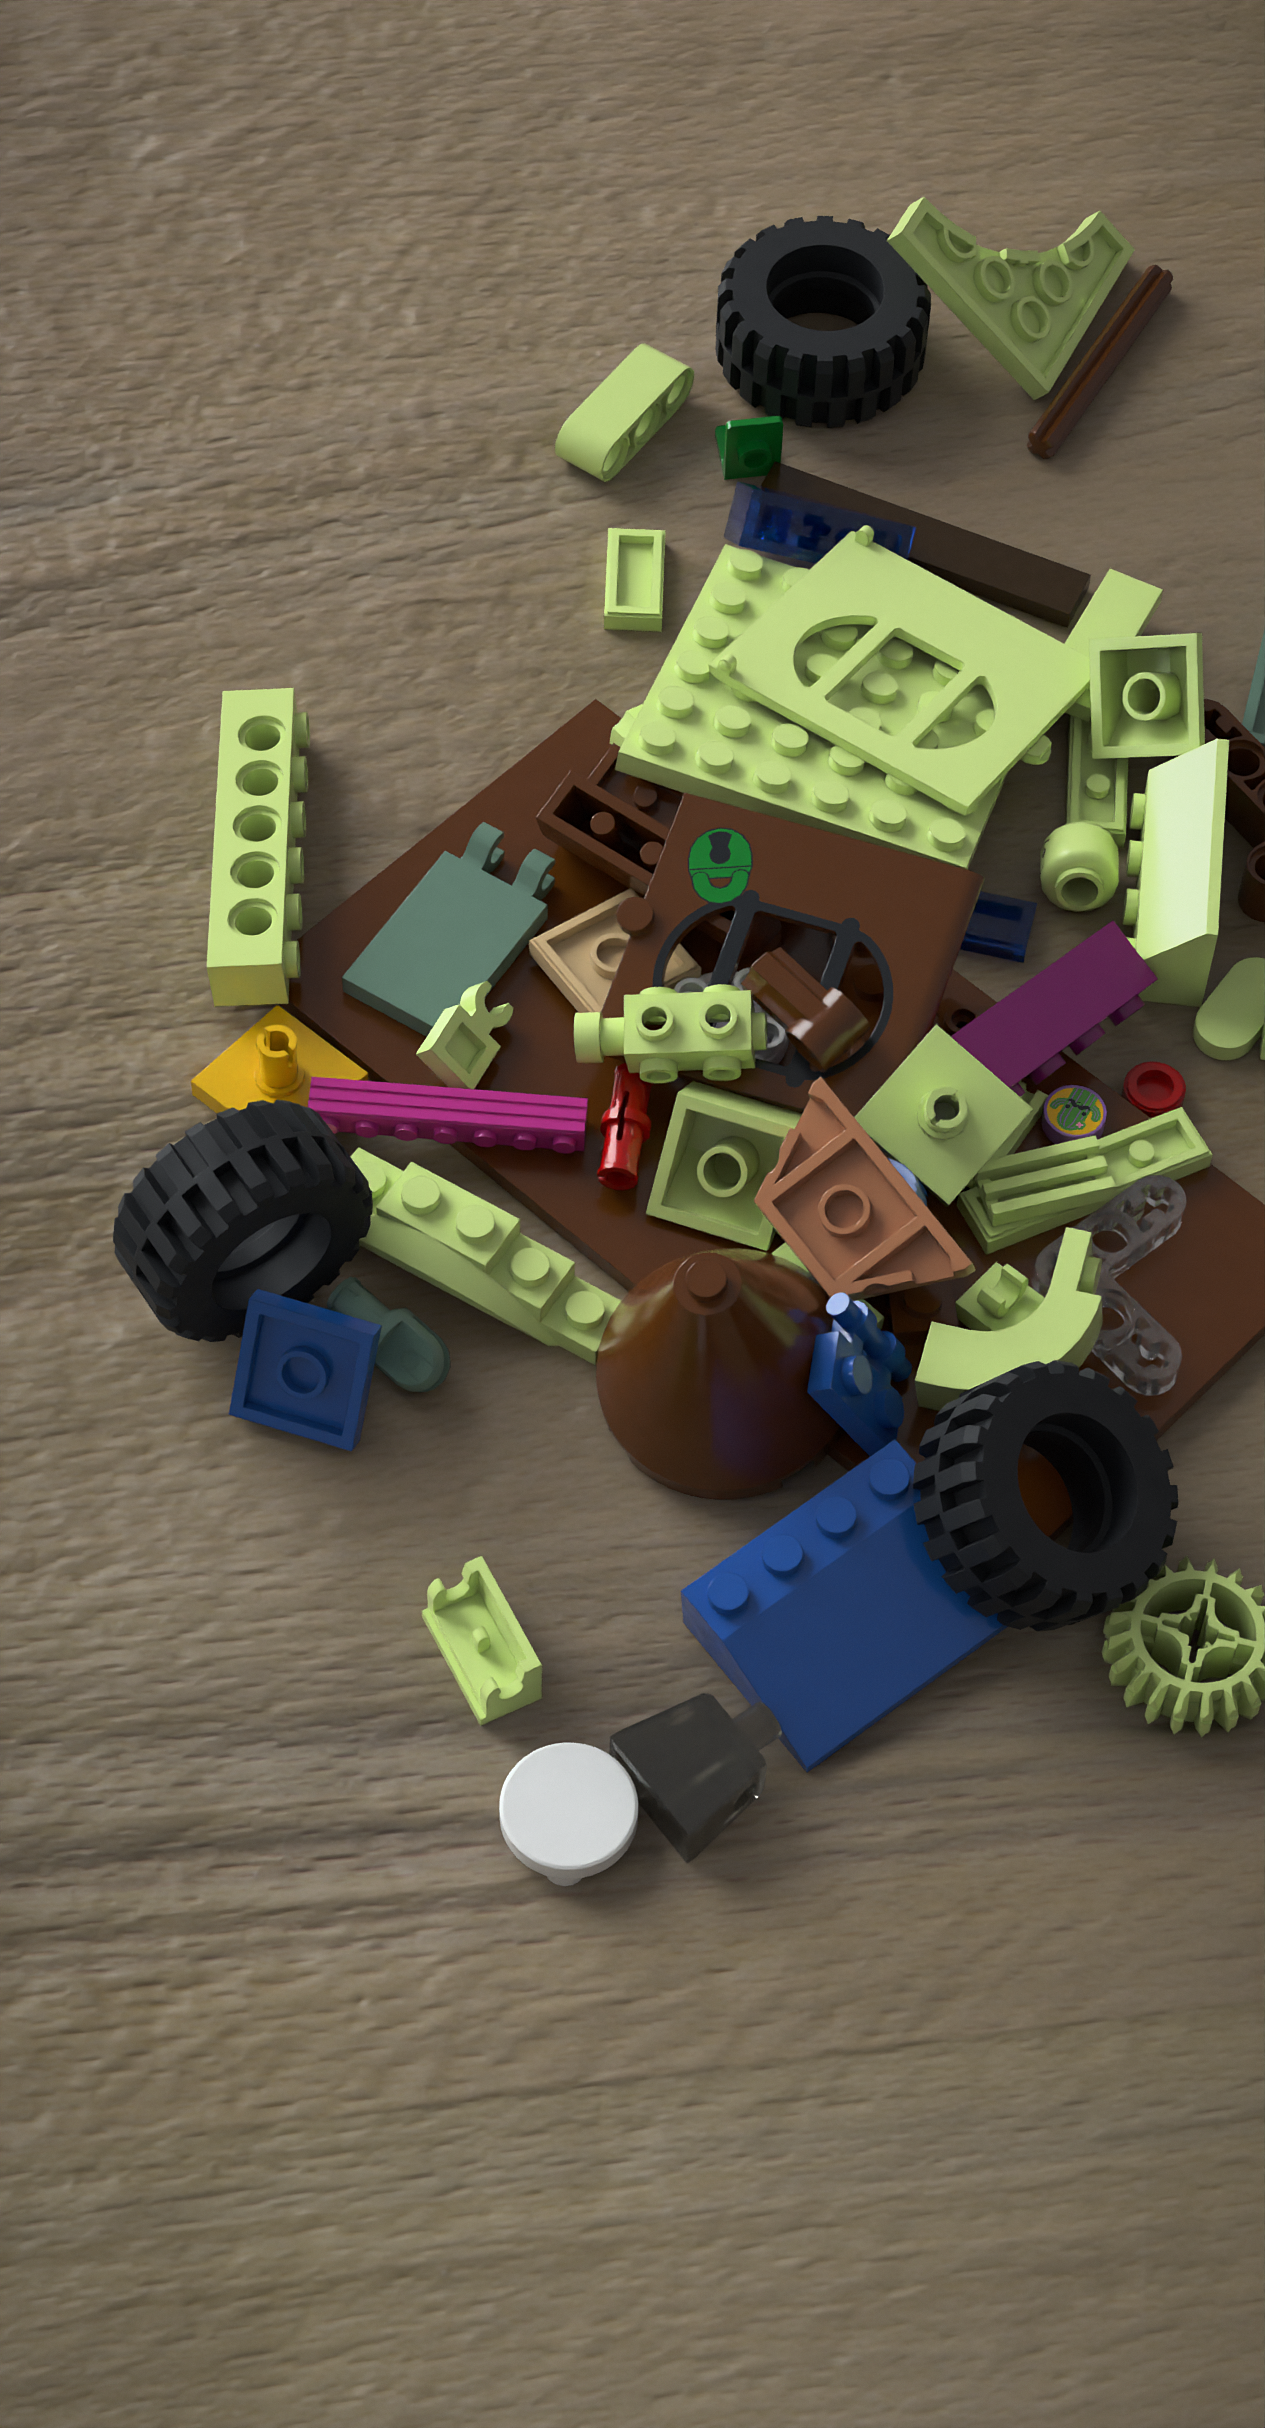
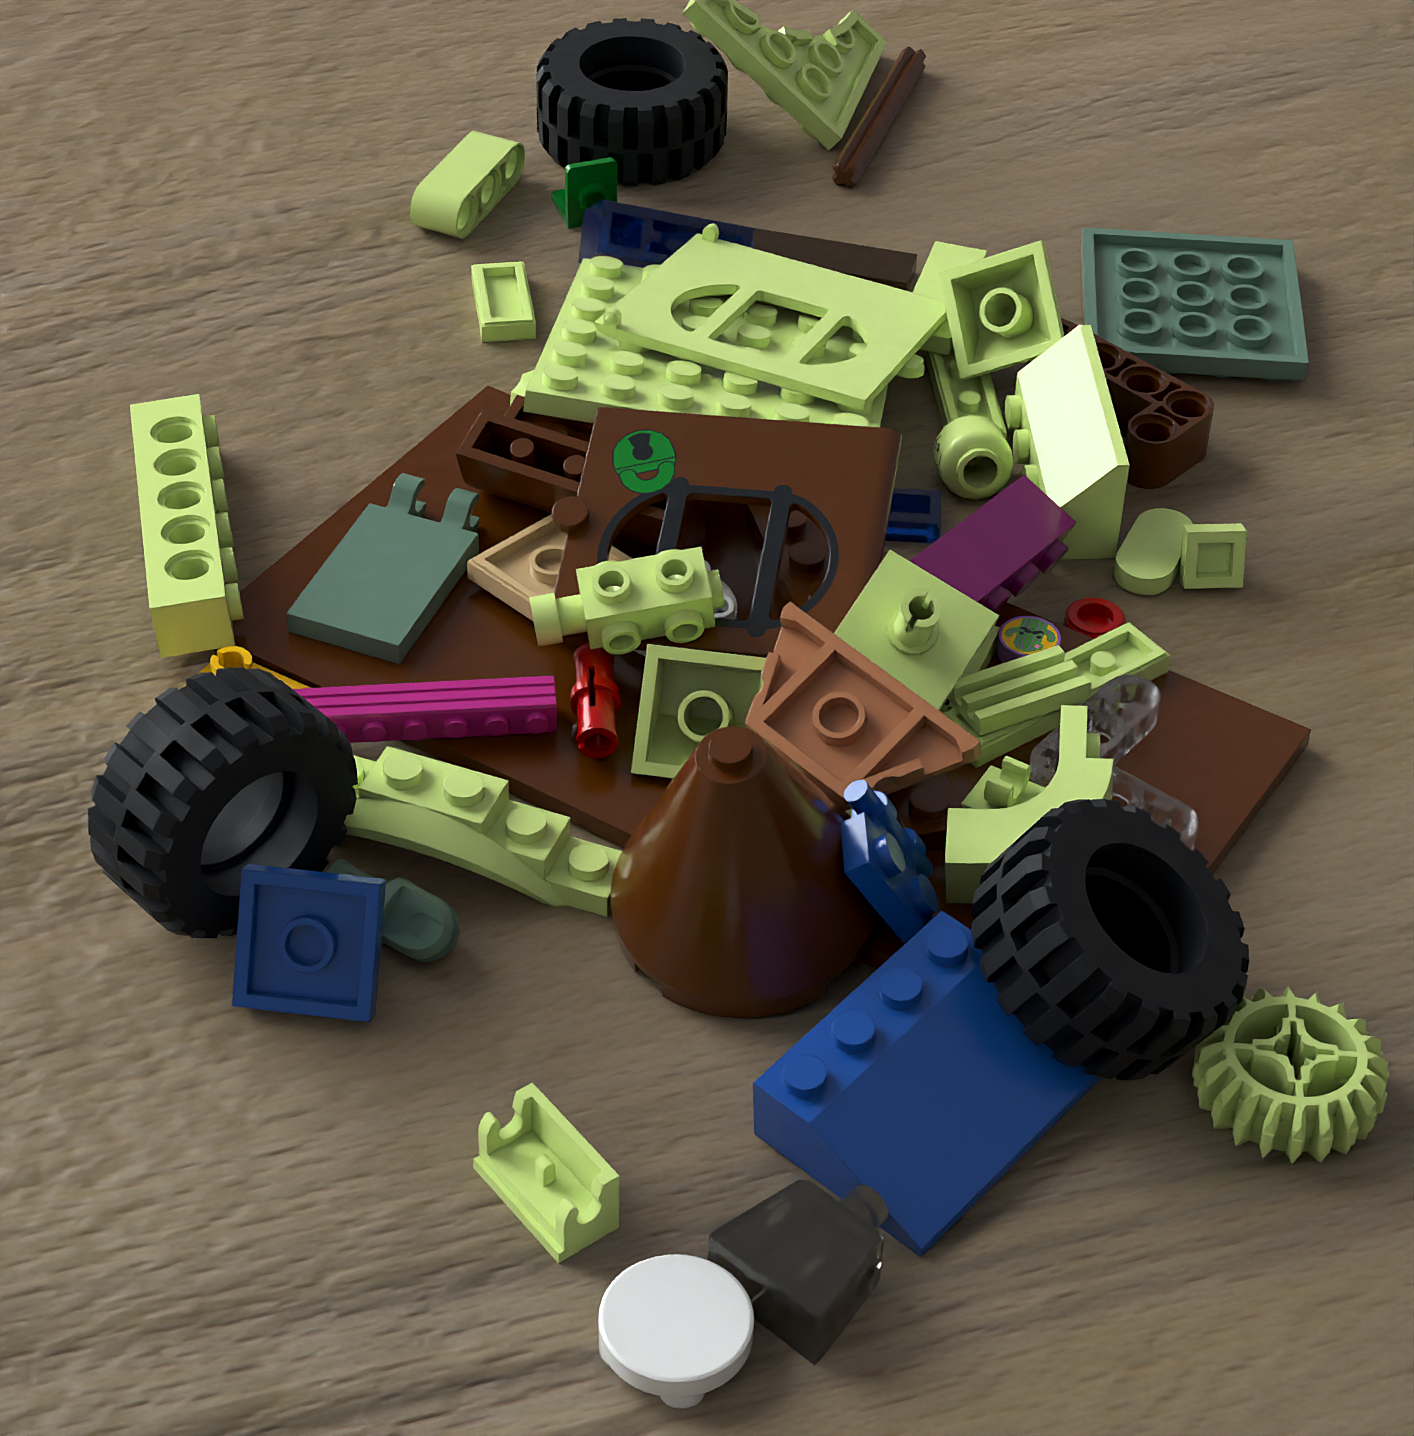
camera: 10 degrees left, 15 degrees down
yellowish green plate [416,981,513,1089] -> none
reddish brown piece [741,947,870,1072] -> none

